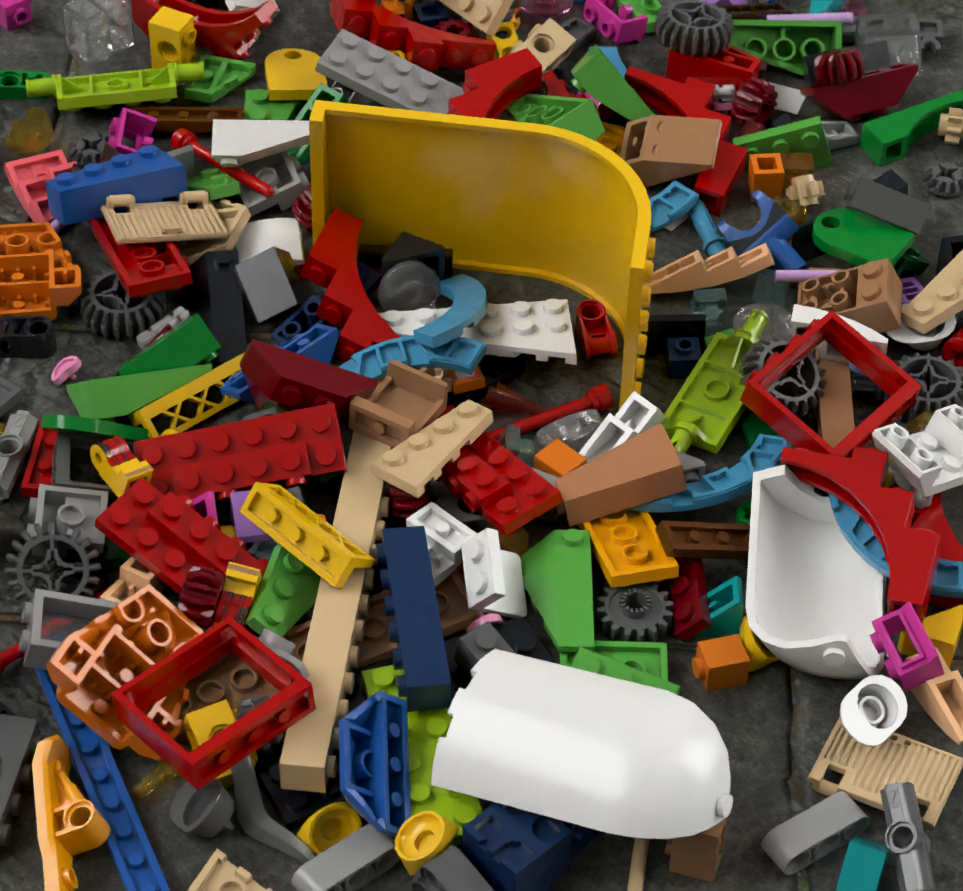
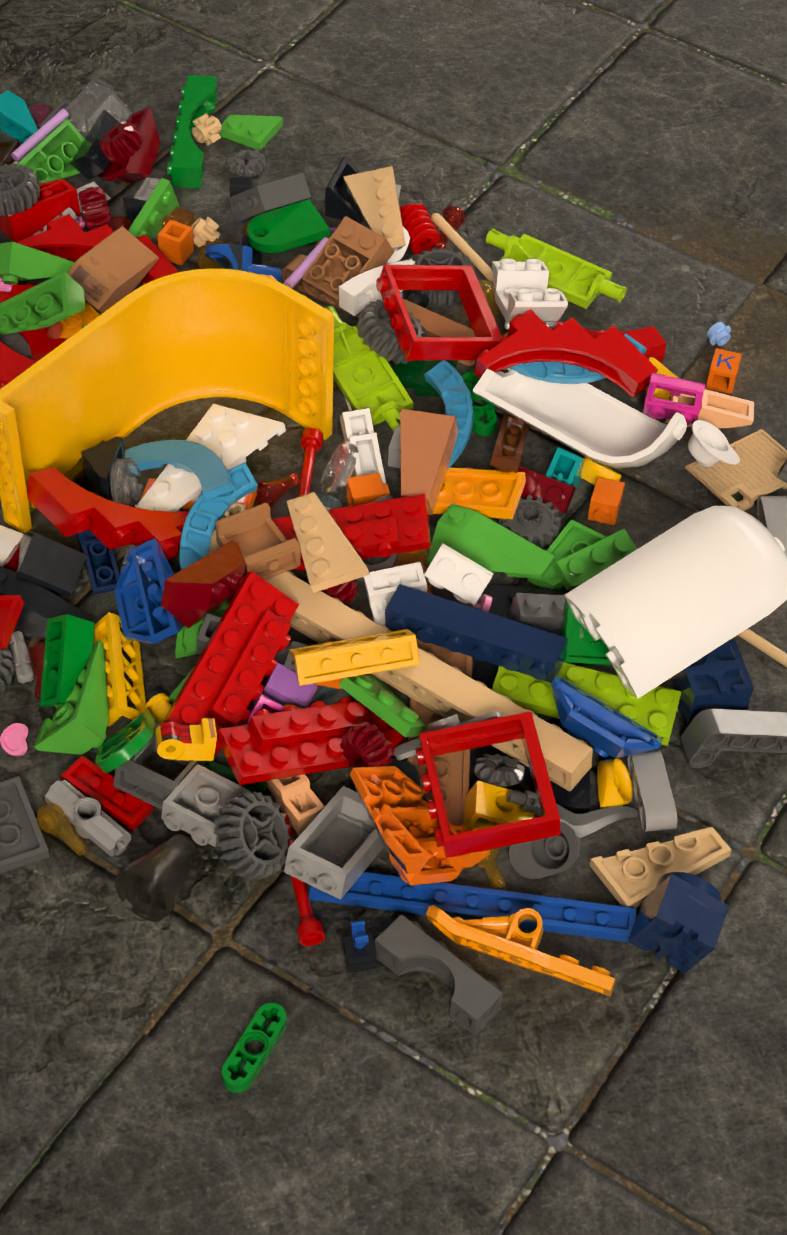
camera: 60 degrees left, 5 degrees up
leg [214,562,262,632] -> none
yellow piece [395,811,460,875] -> none
red piece [575,299,617,360] -> none

